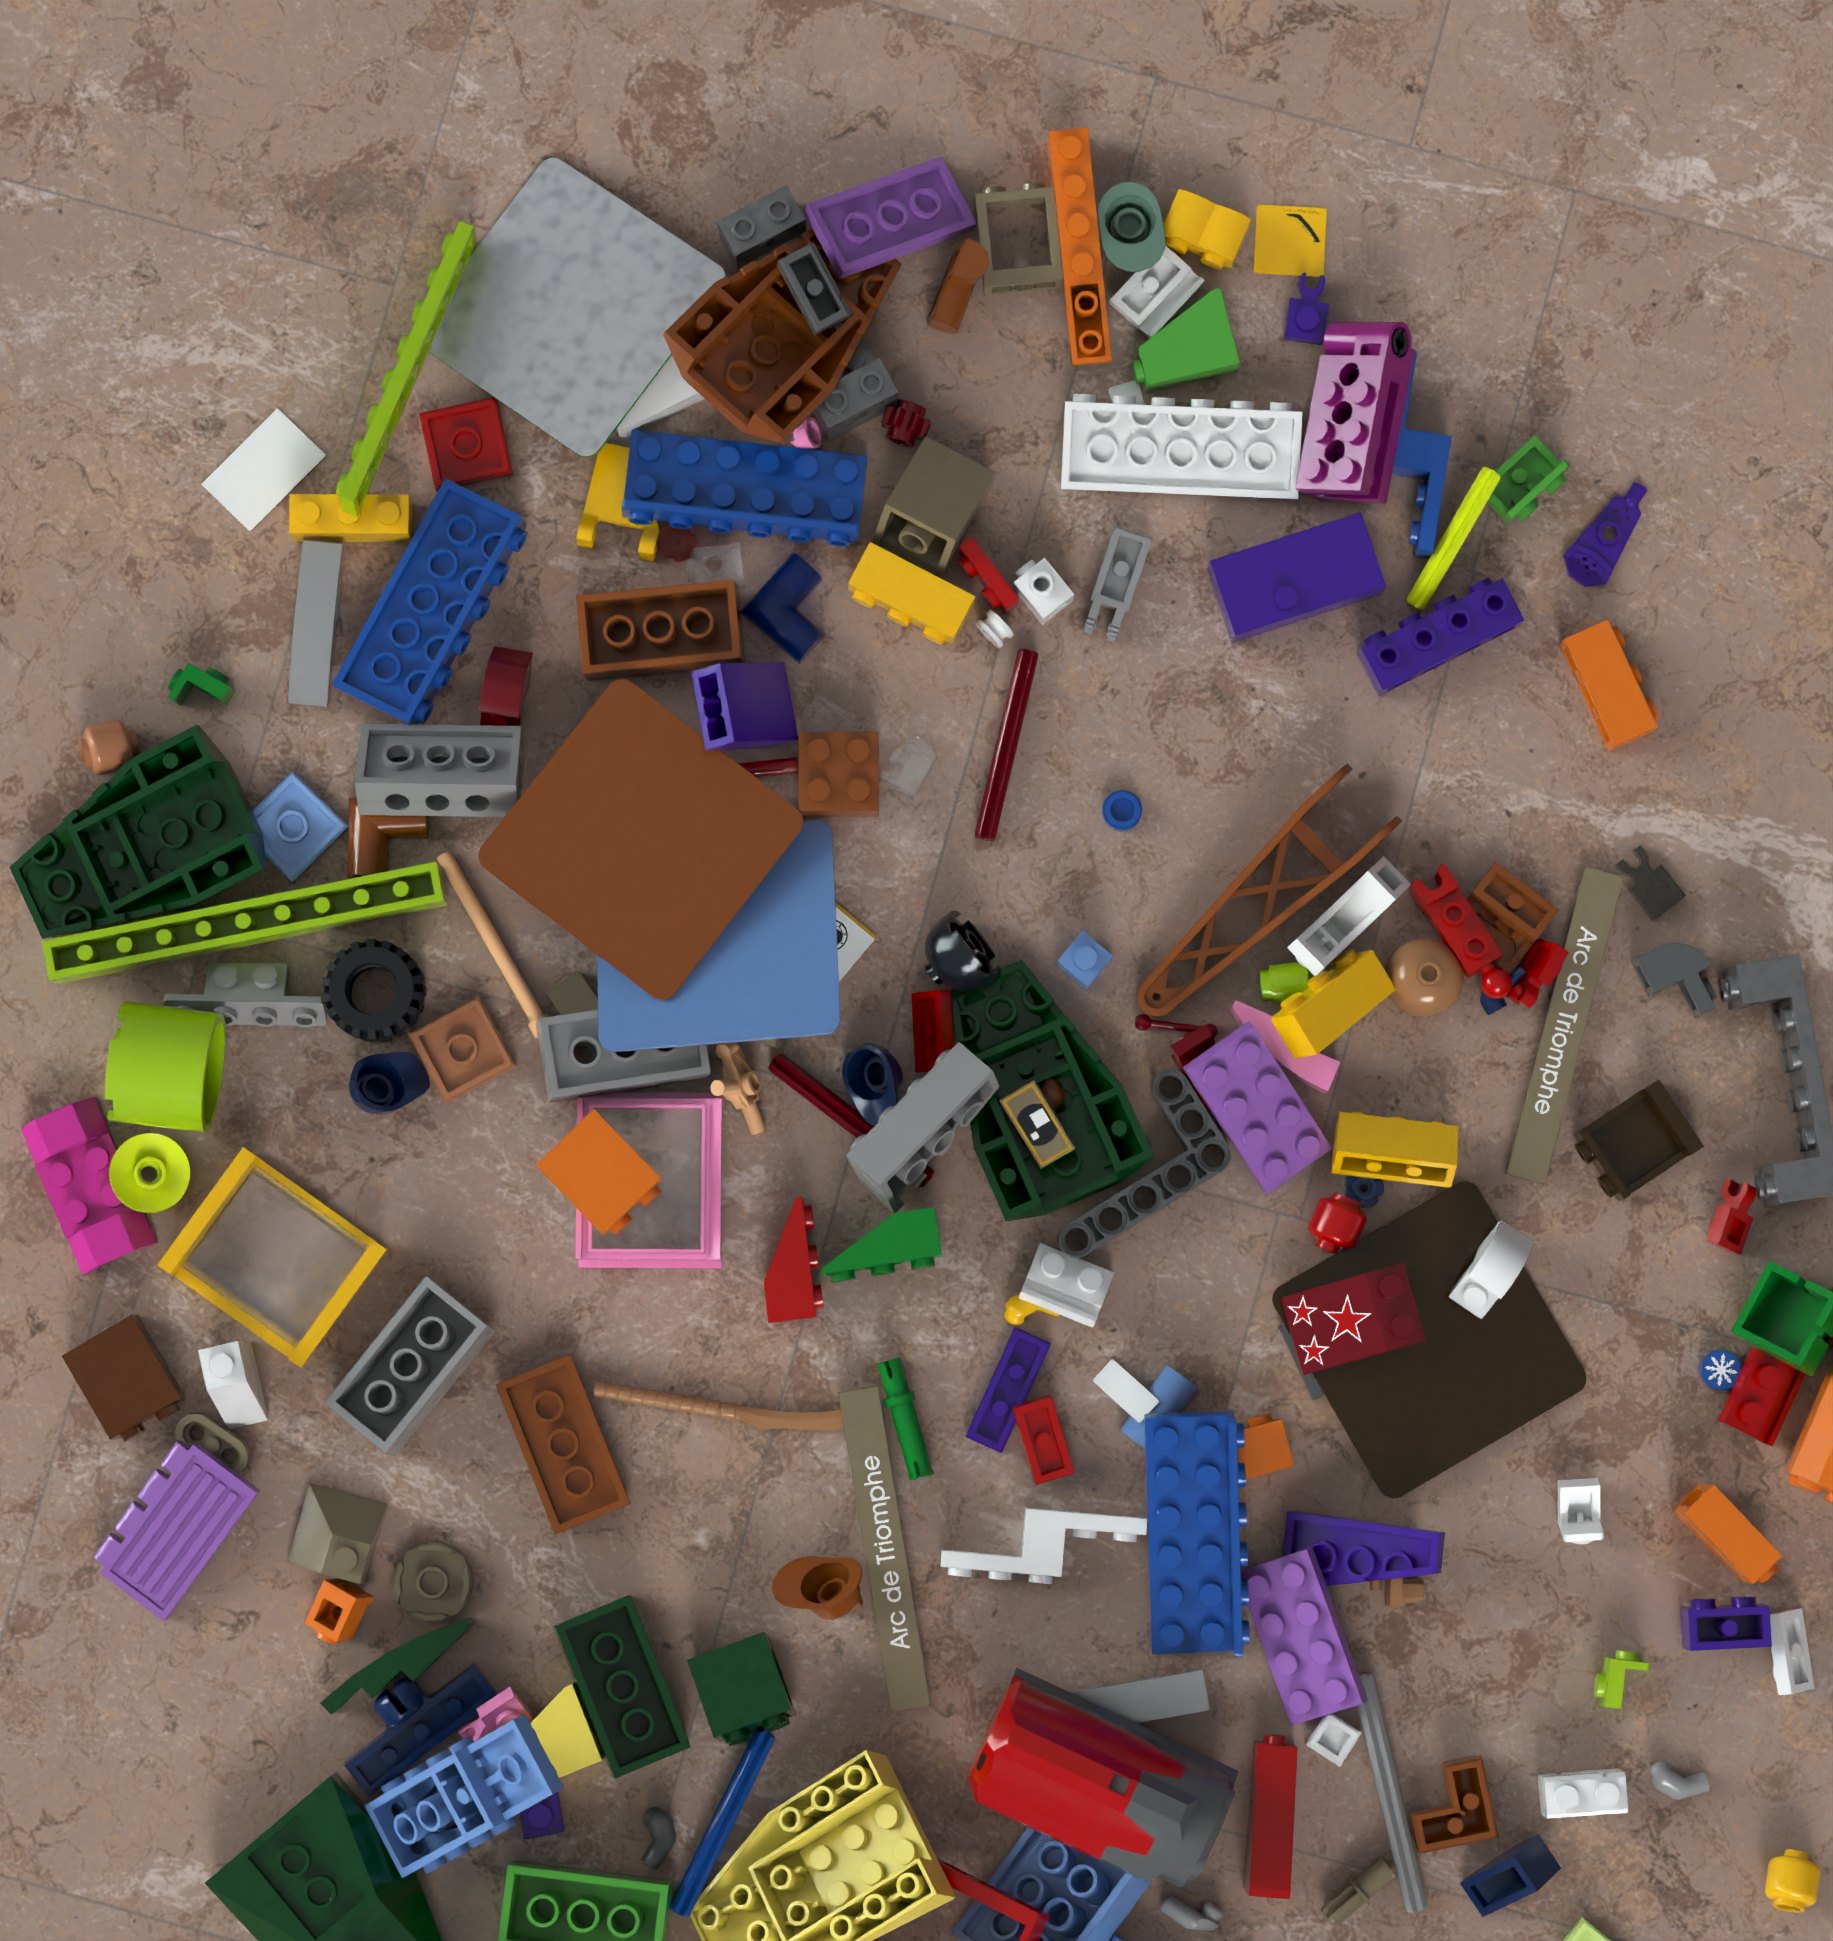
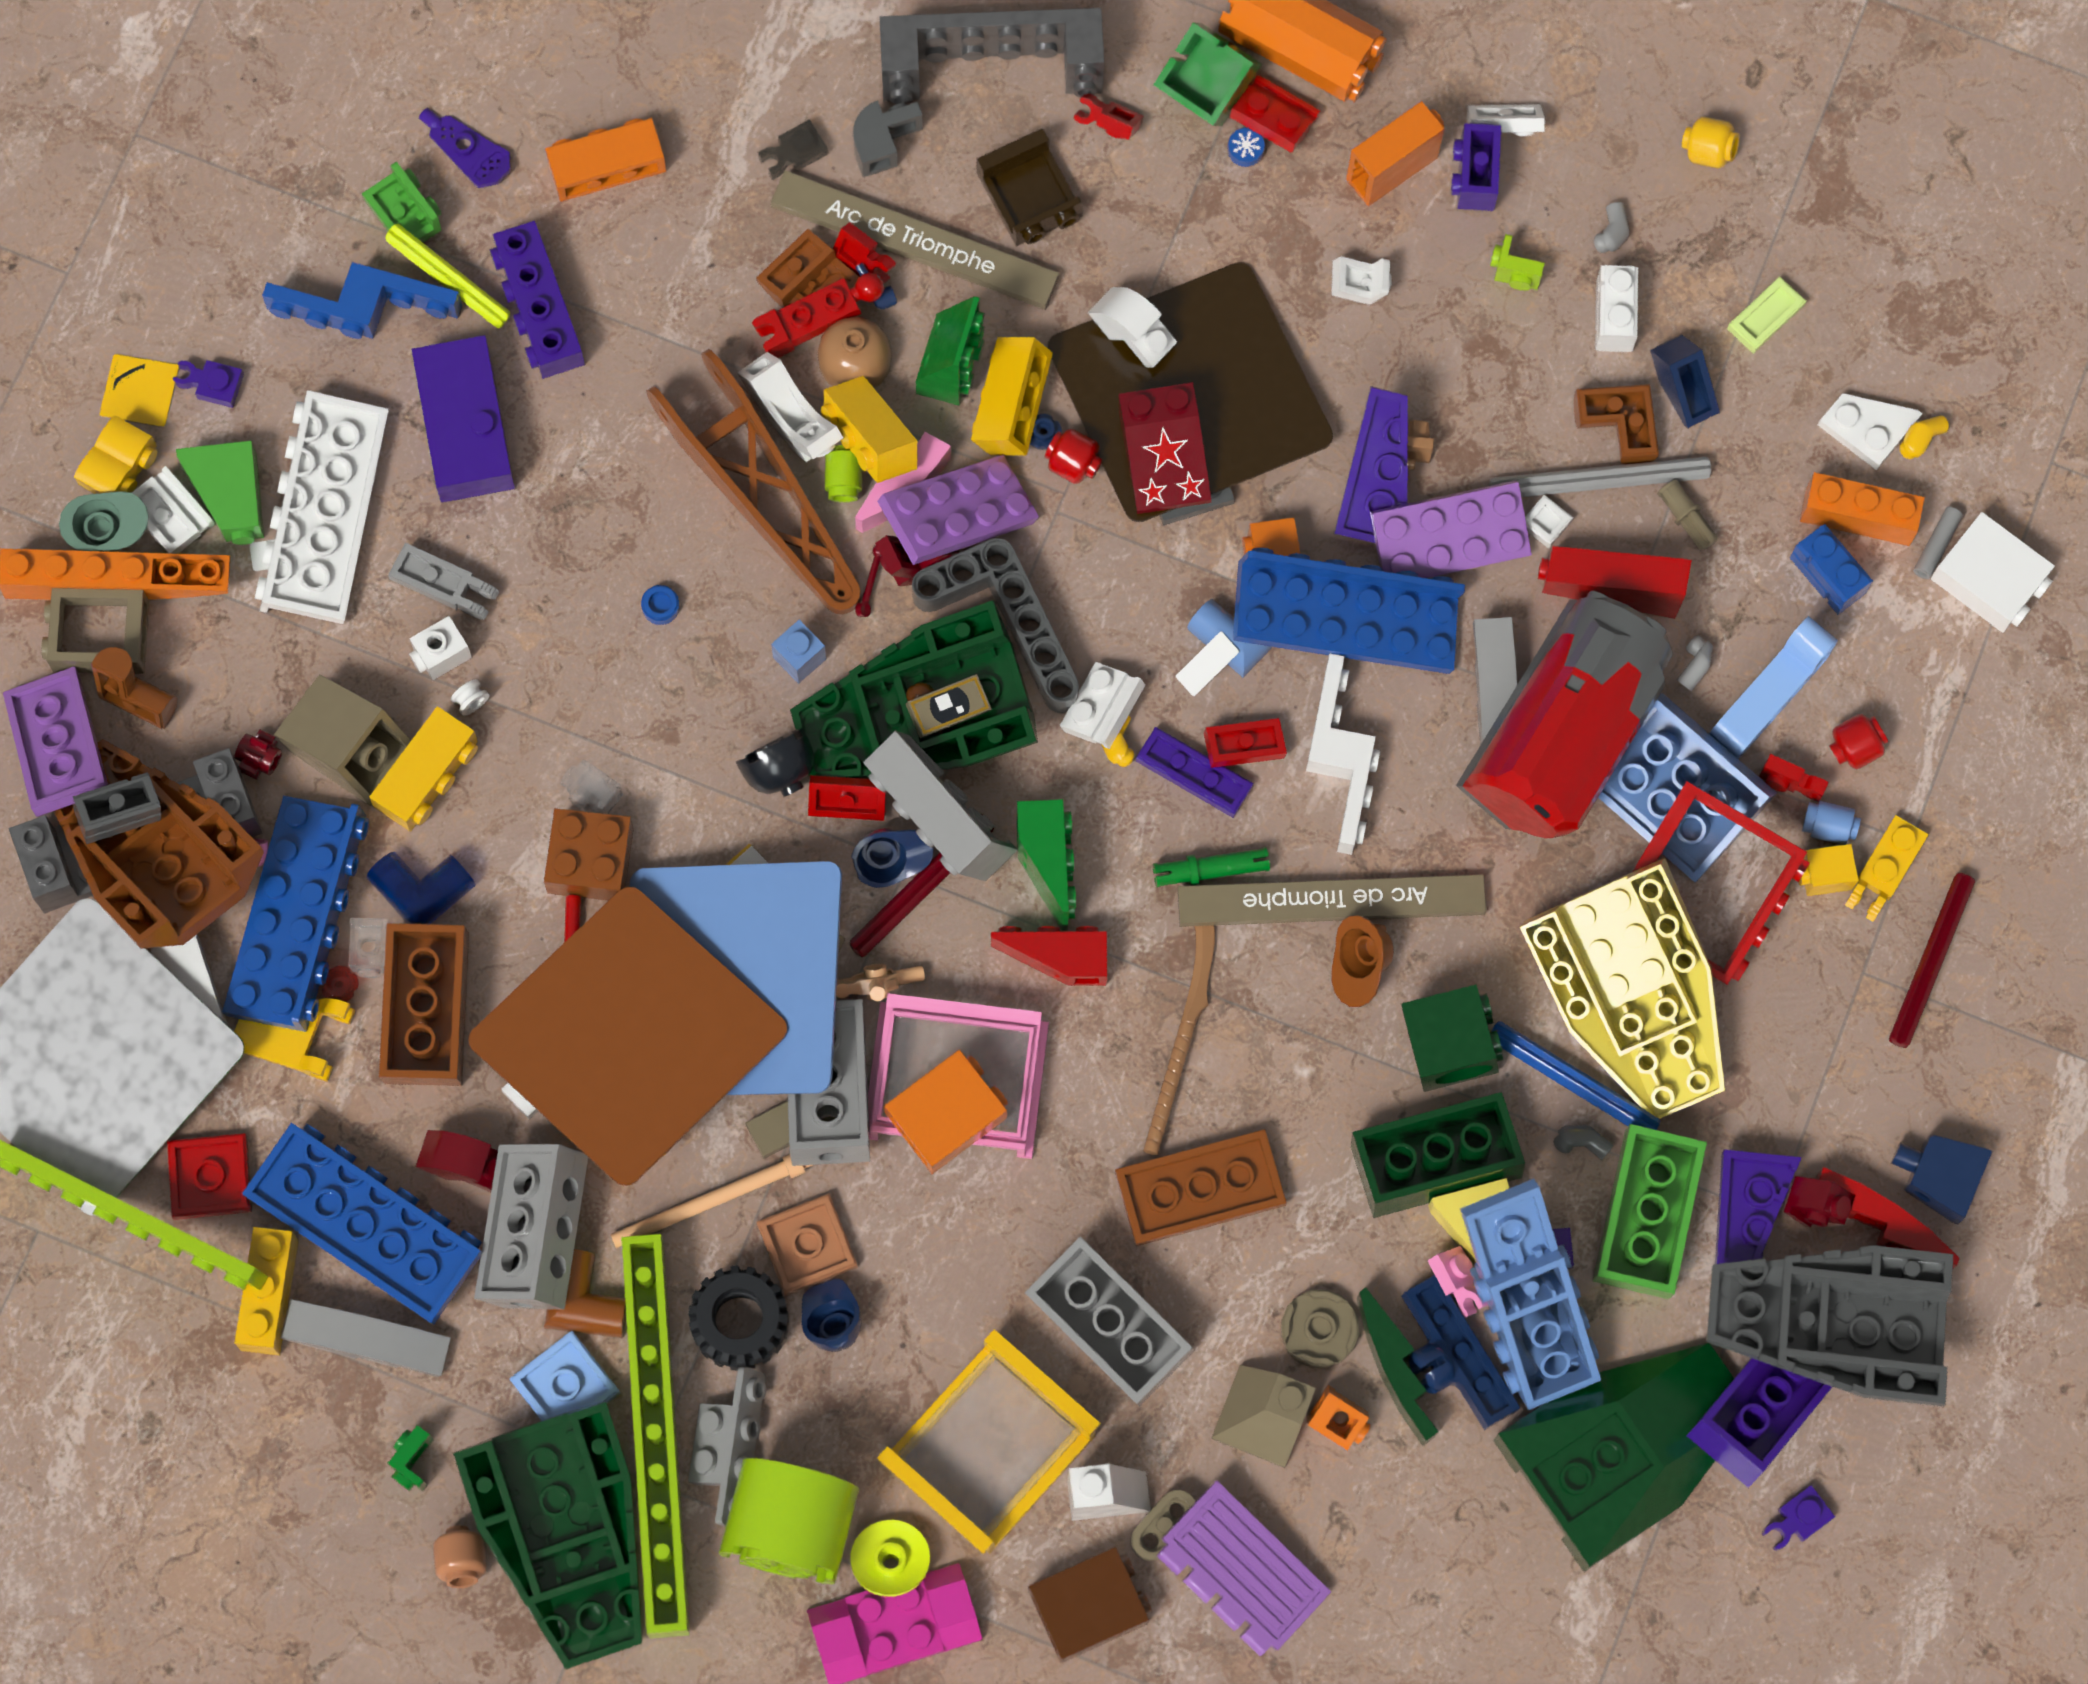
camera: 85 degrees left, 10 degrees down
white sticker [201,408,326,531] -> none
dark purple brick [691,662,799,751] -> none
red plate [957,536,1019,615] -> none
dark red axle [975,649,1038,841] -> none
magenta hinge [1295,322,1415,504] -> none
none -> green slope [916,296,985,406]

